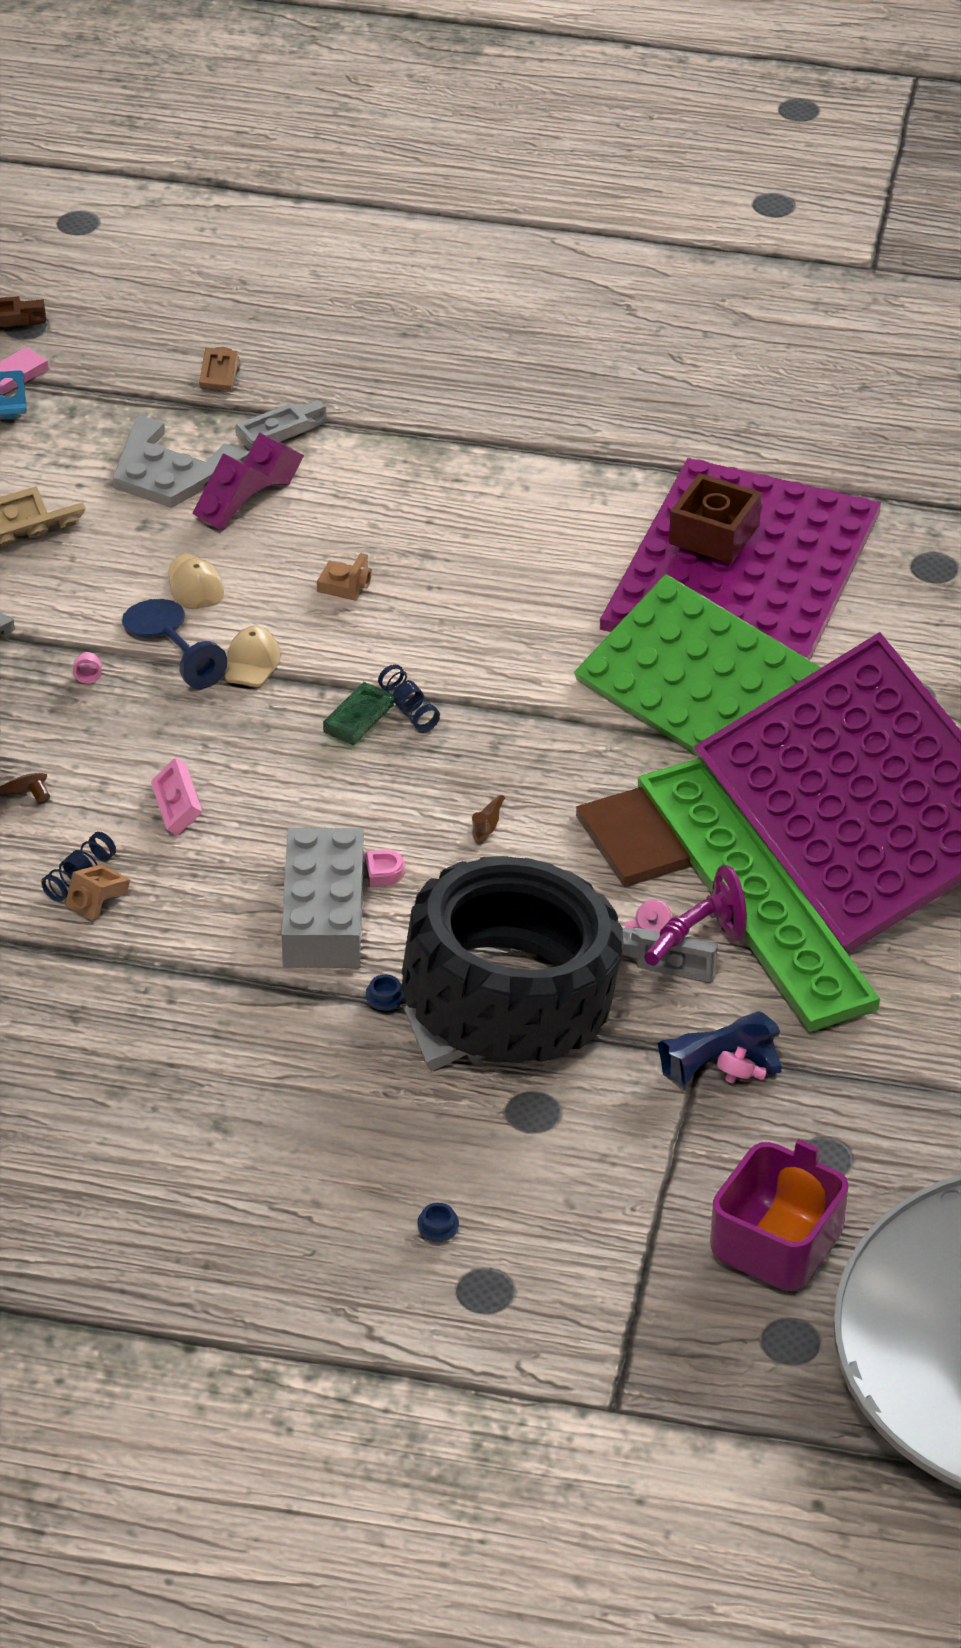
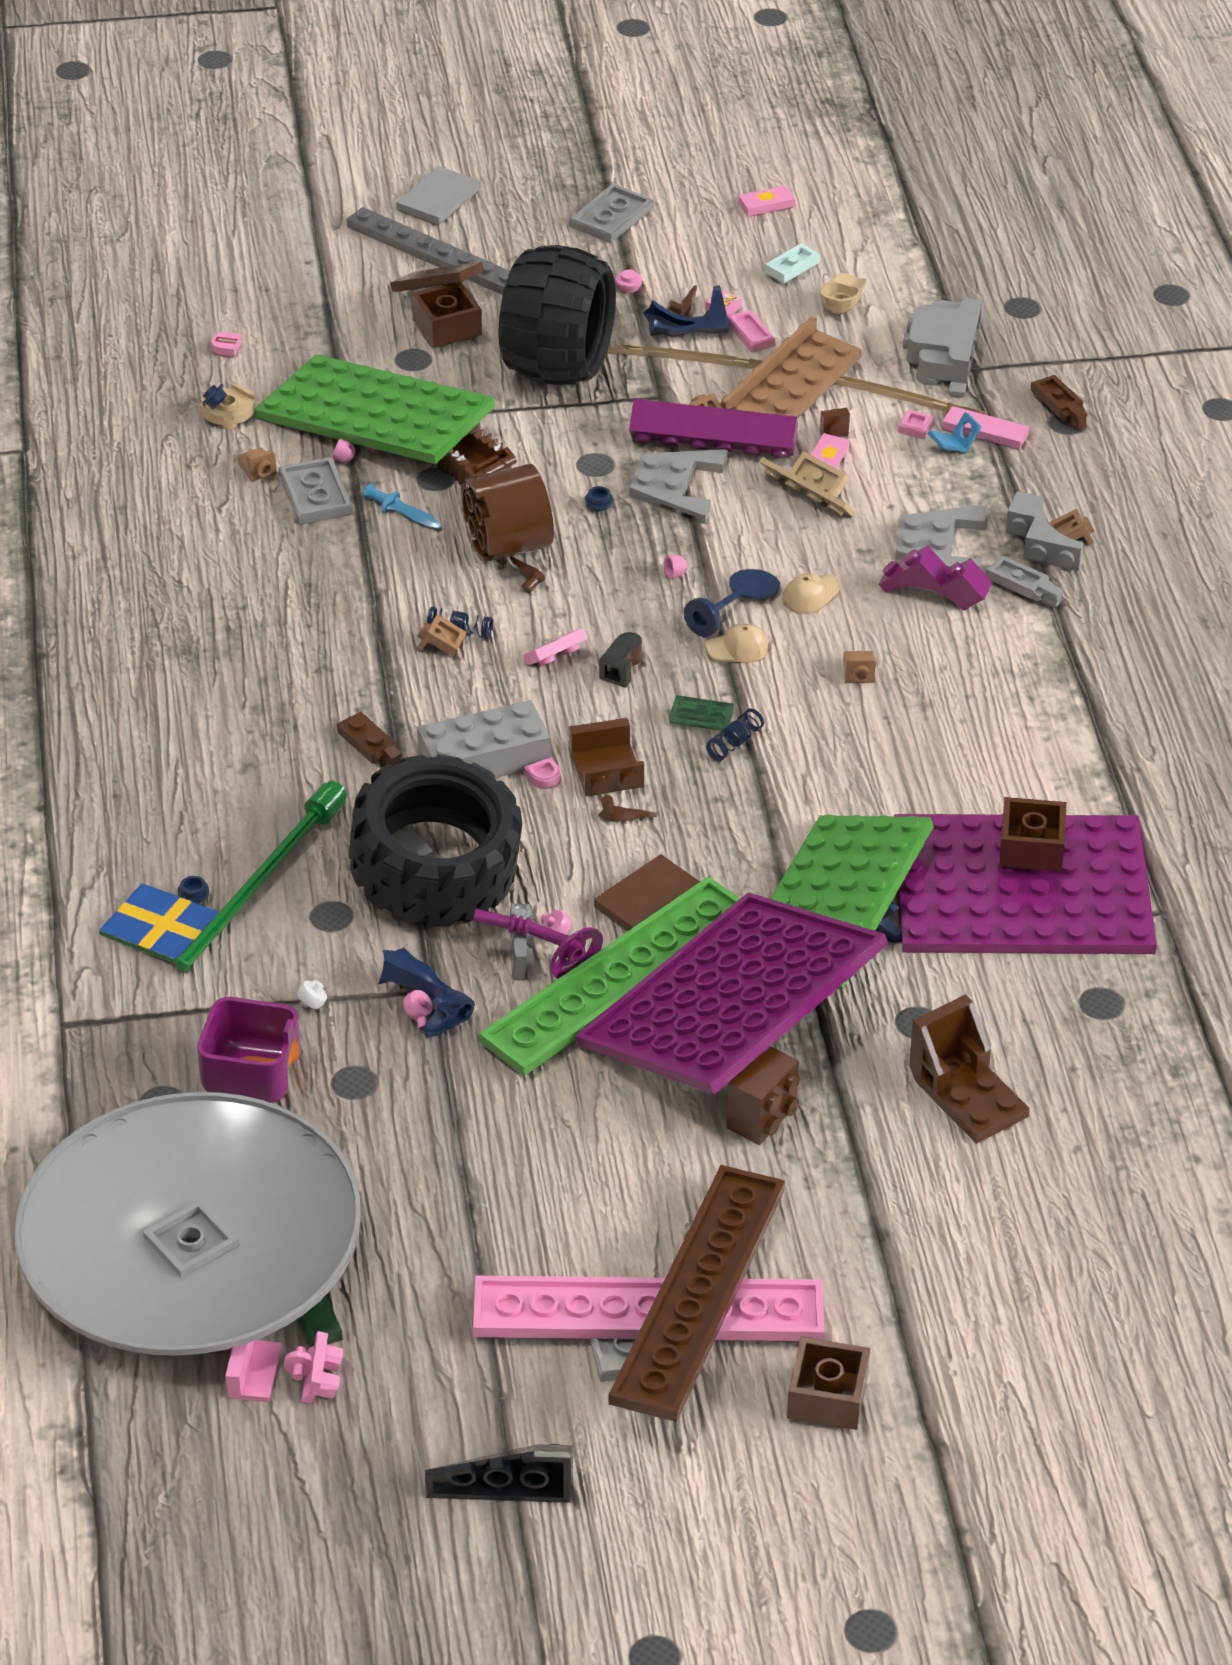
camera: 70 degrees right, 0 degrees up
none -> flag [99,780,347,973]
none -> white piece [297,980,327,1009]
none -> reddish brown hinge [337,711,402,766]
none -> reddish brown panel [569,718,644,796]
none -> pearl dark grey leg [599,632,642,688]
none -> light grey arch [1006,491,1084,571]

